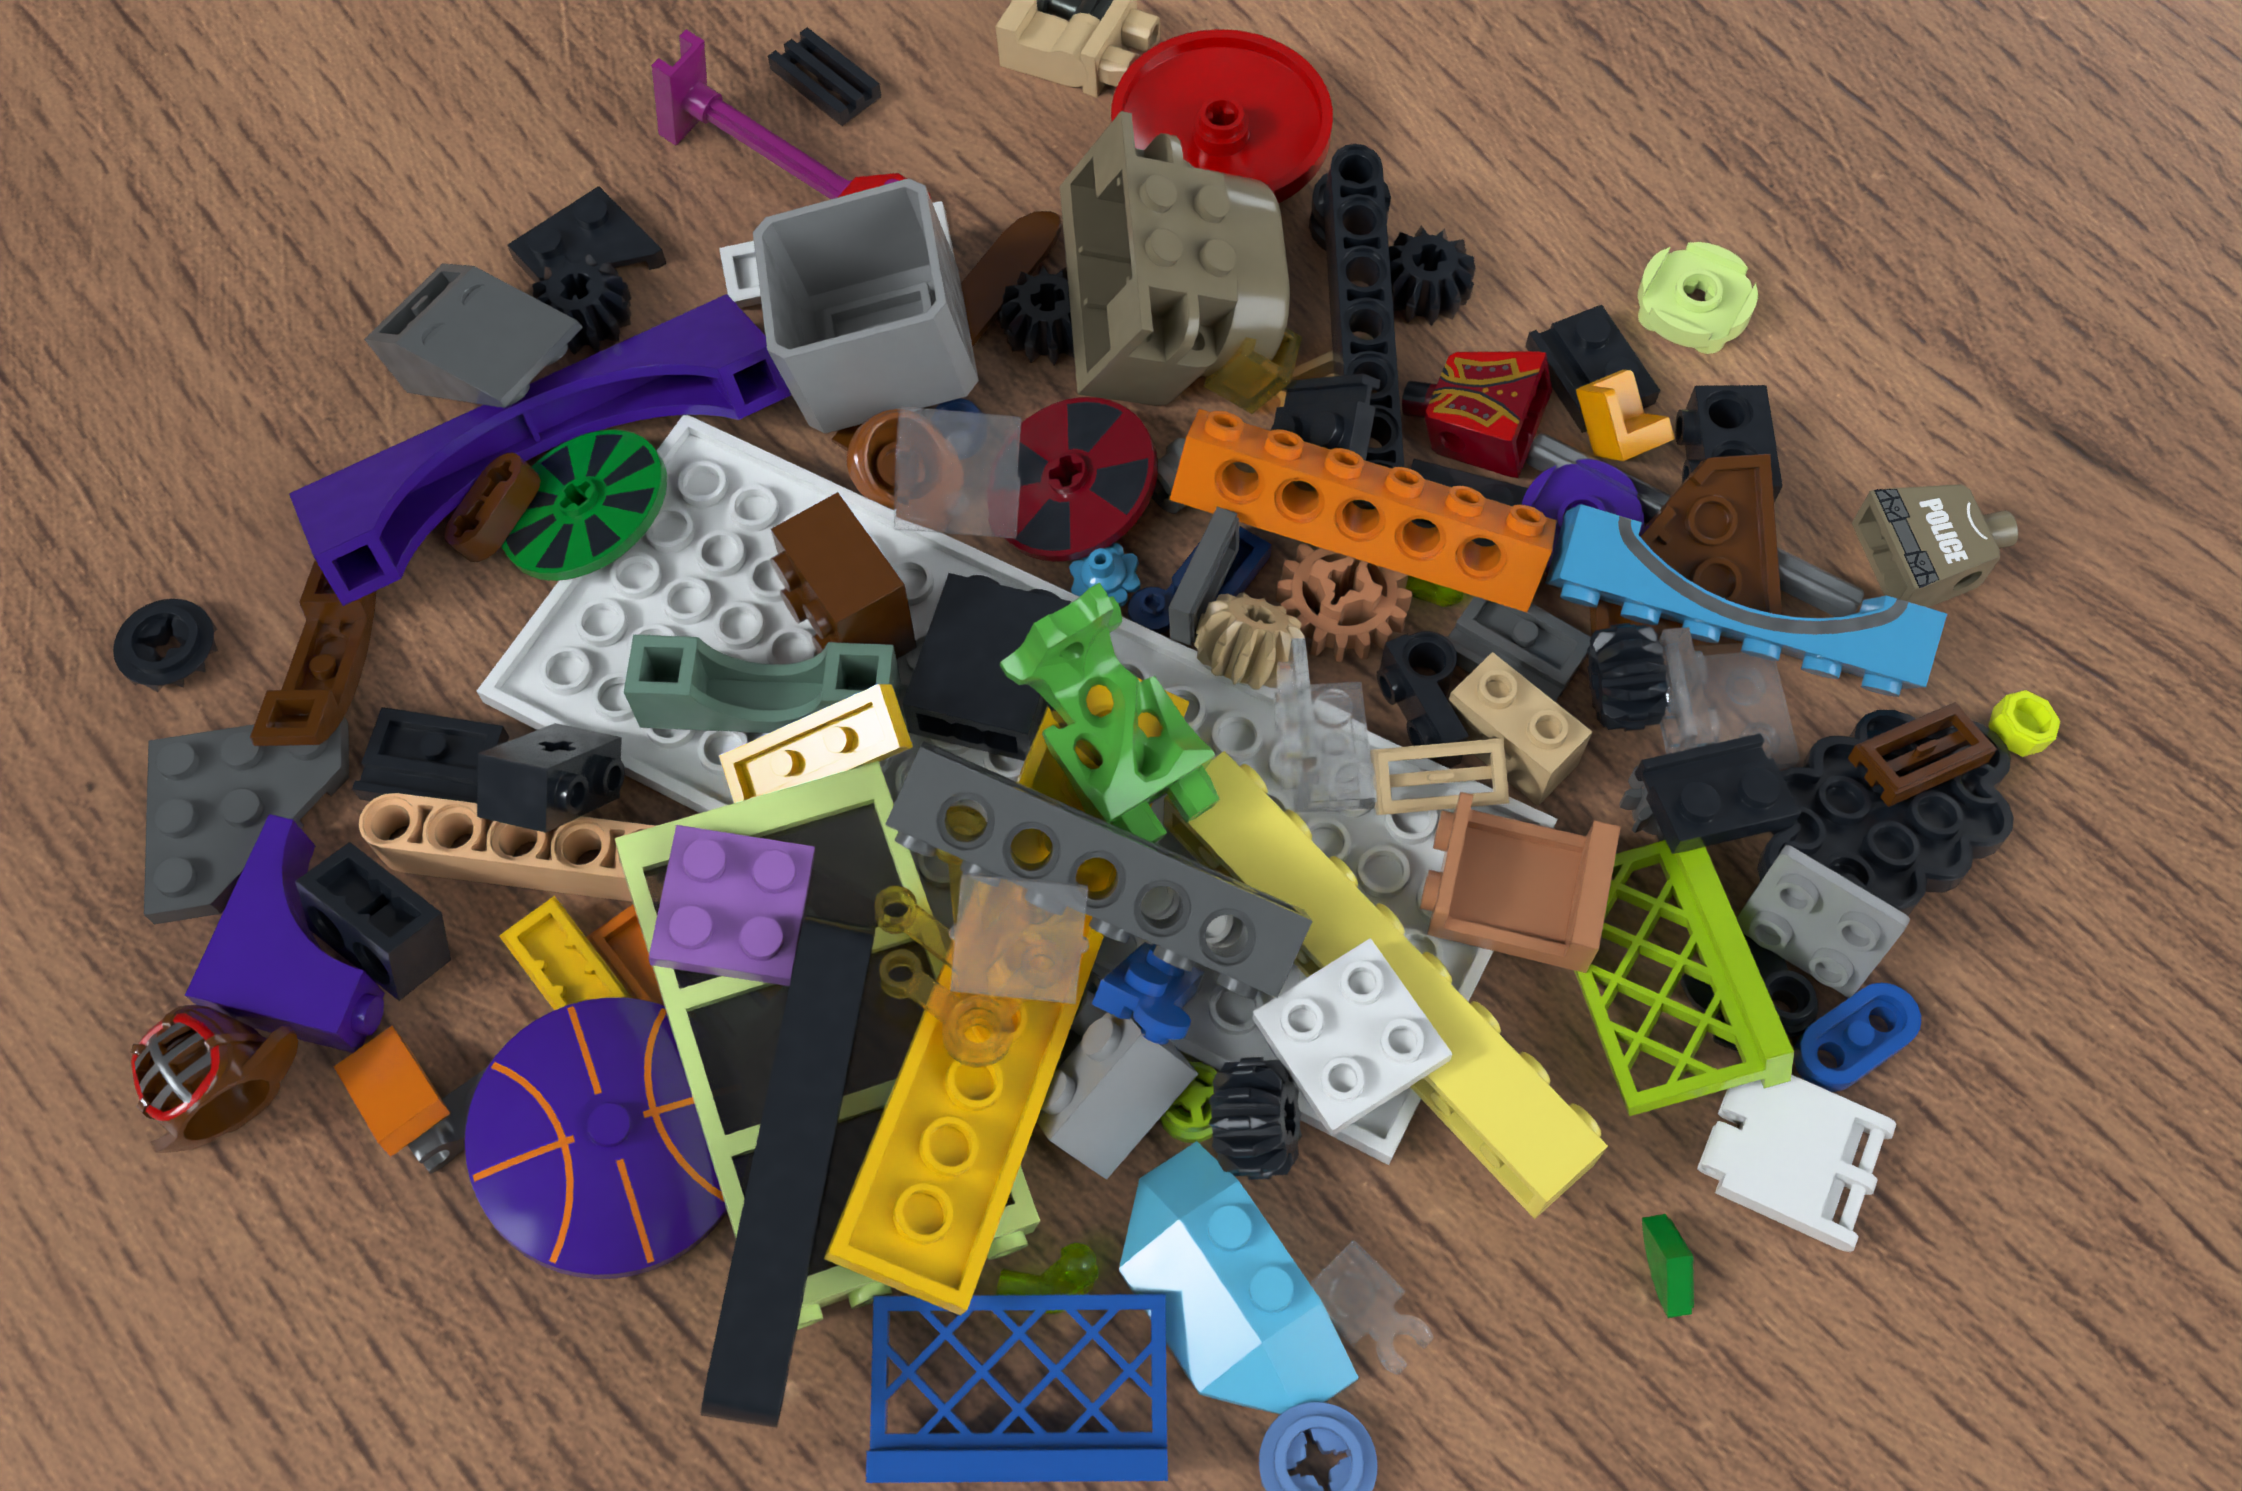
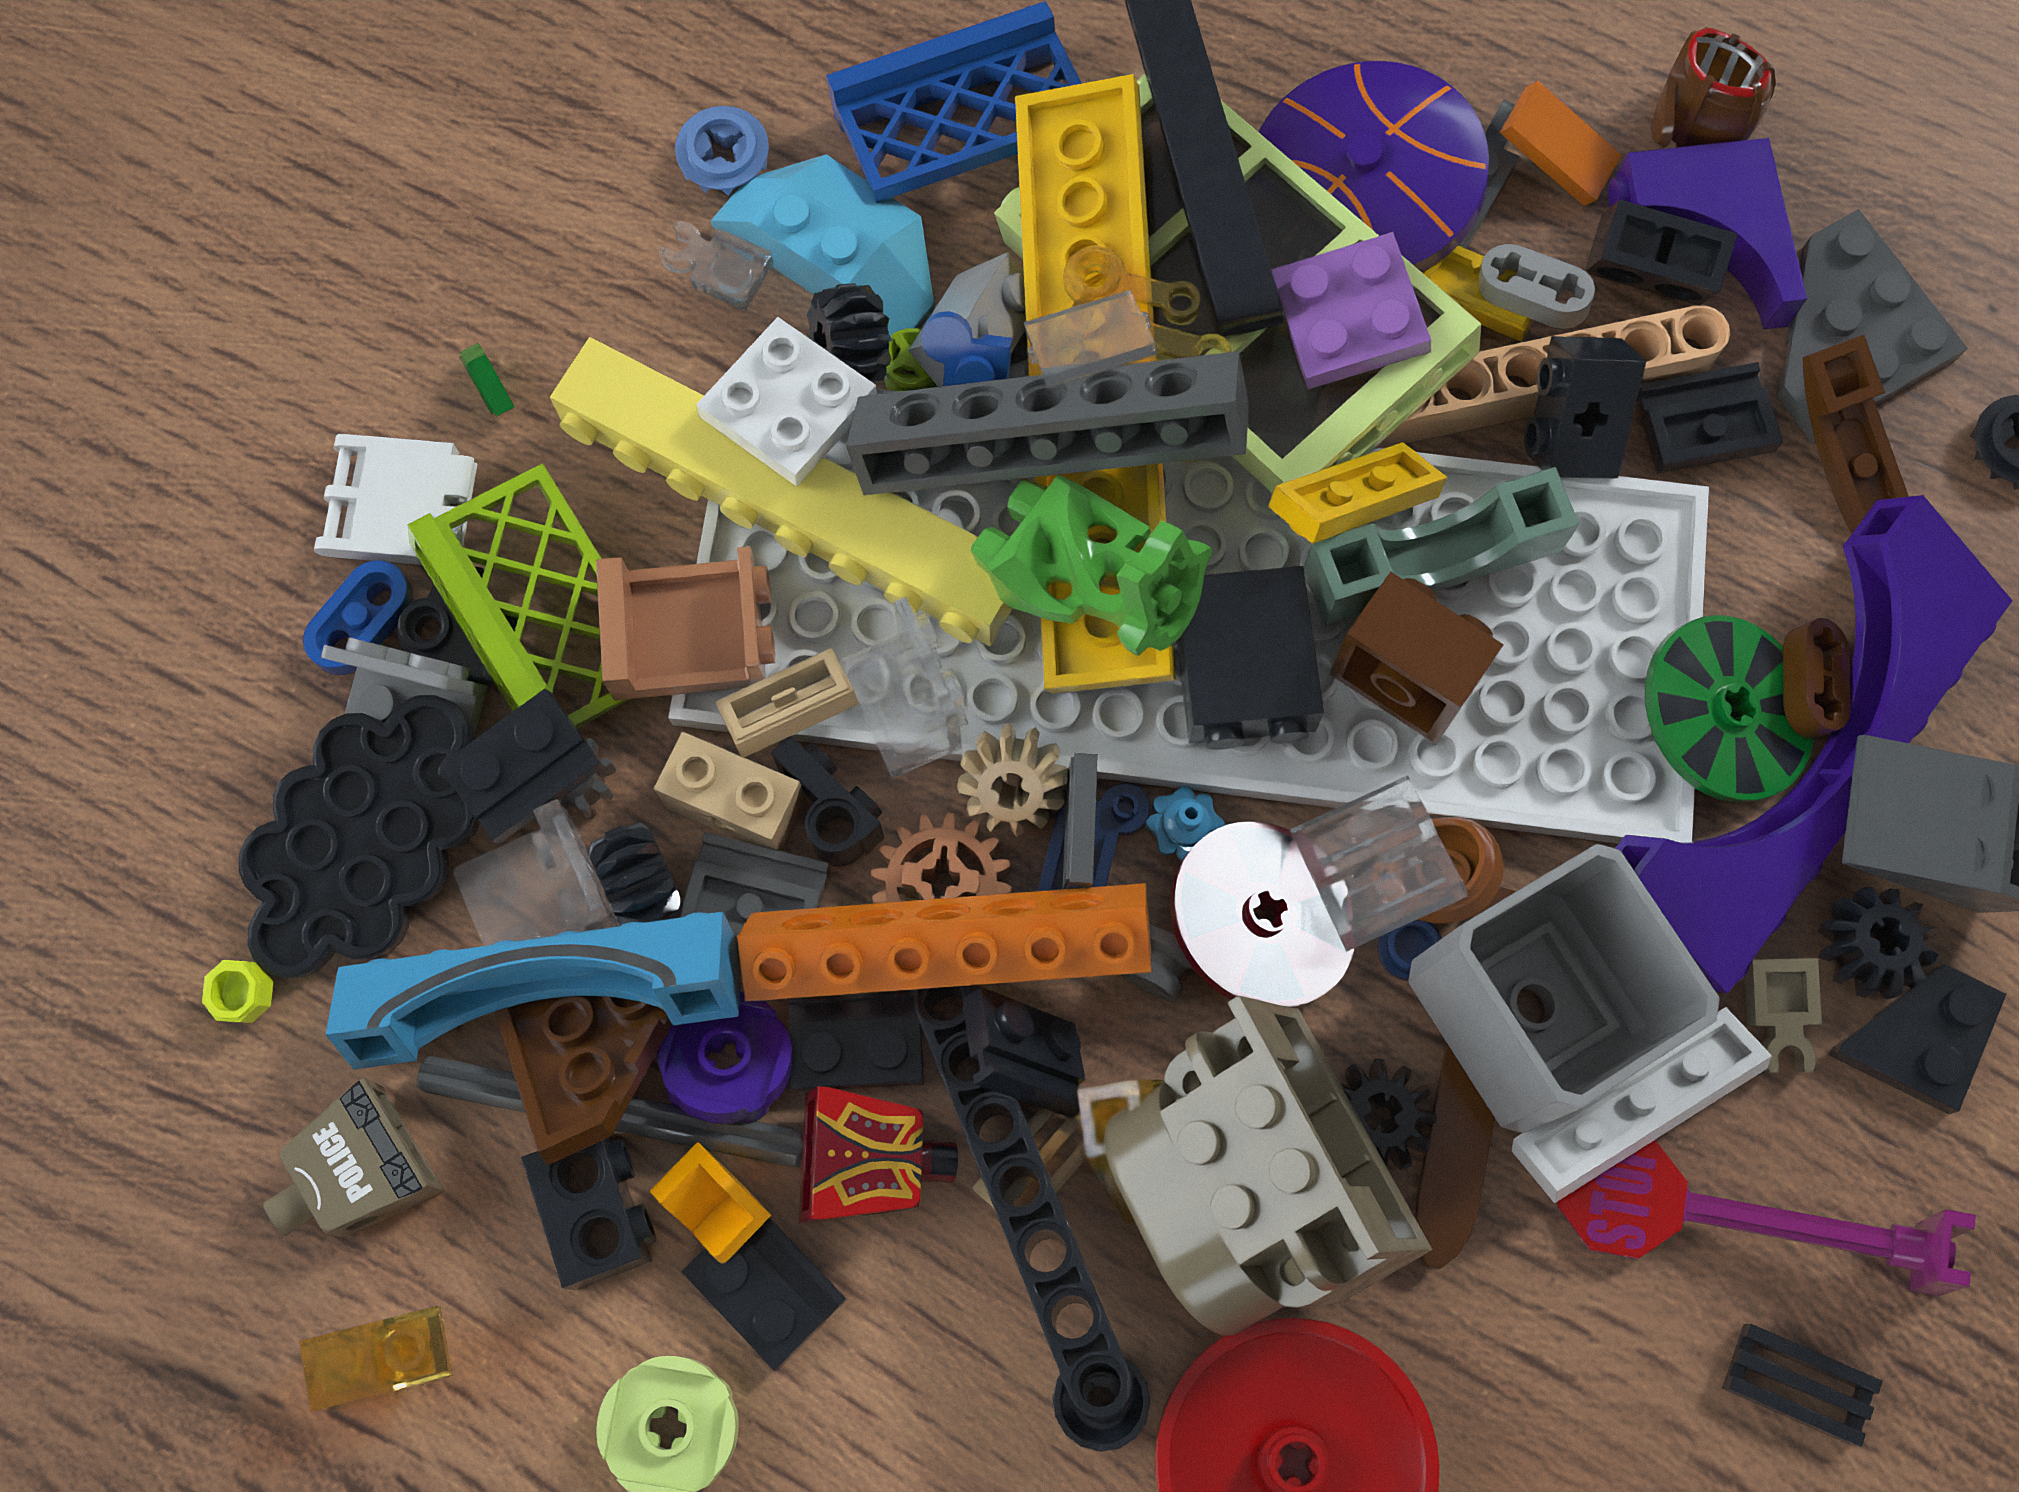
camera: 160 degrees right, 10 degrees up
clear neon green arm [996,1243,1098,1315] -> none
black gear [1389,225,1476,326] -> none
reddish brown tile [1848,702,1997,807] -> none
none -> clear yellow slope [299,1306,453,1412]
none -> light grey beam [1478,244,1595,329]
none -> dark tan plate [1744,958,1822,1073]

